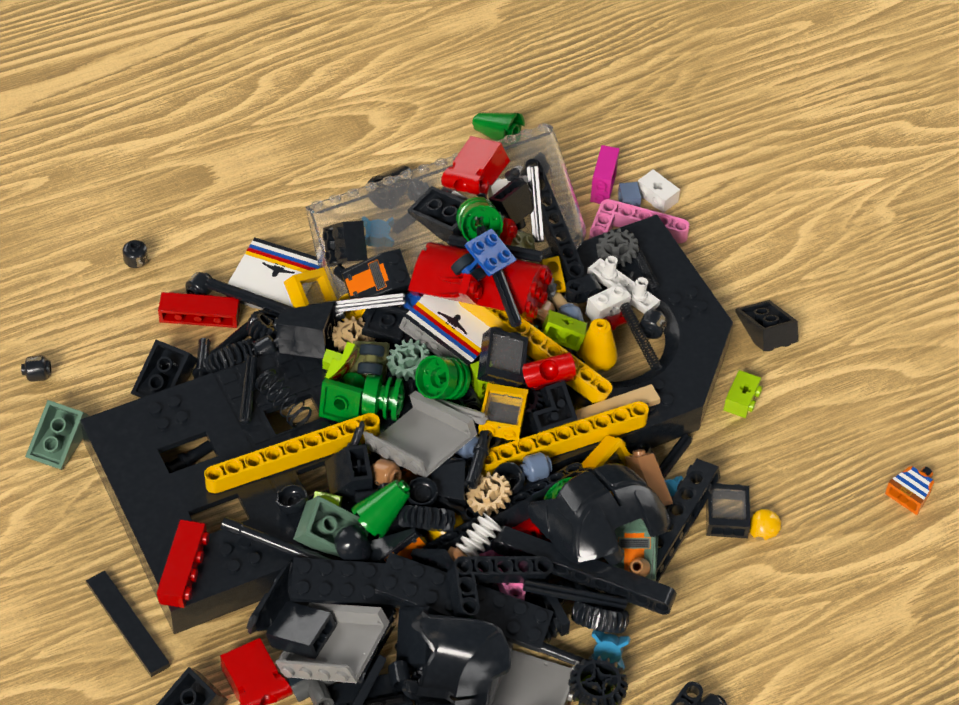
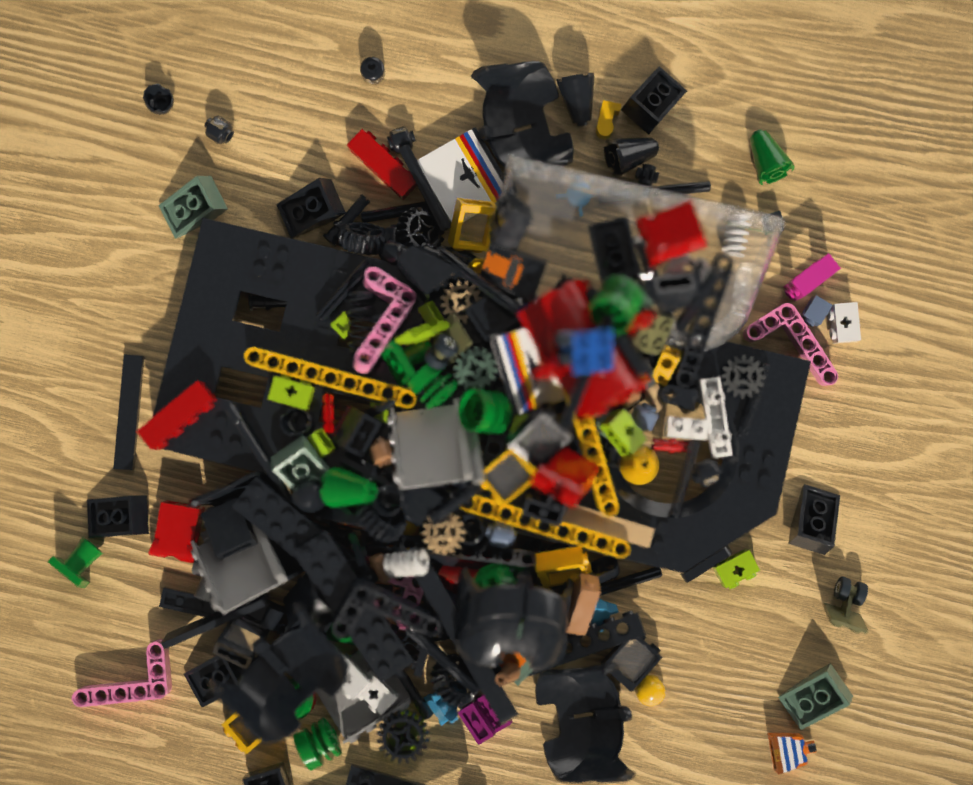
camera: 40 degrees right, 35 degrees up
none -> lime brick [268,374,315,411]
none -> red axle [322,394,334,433]
none -> lime tile [330,311,351,339]
none -> white brick [341,653,374,700]
none -> bright pink beam [354,267,416,373]
none -> white brick [358,668,399,715]
none -> magenta slope [458,694,513,745]
none -> black piece [471,61,574,180]
none -> black piece [535,662,636,783]
none -> black cone [557,73,595,127]
none -> yellow leg [596,100,622,139]
none -> black slope [621,66,687,135]
none -> black beam [680,545,733,583]
none -> sand green slope [778,663,853,730]
none -> olive plate [823,576,868,634]

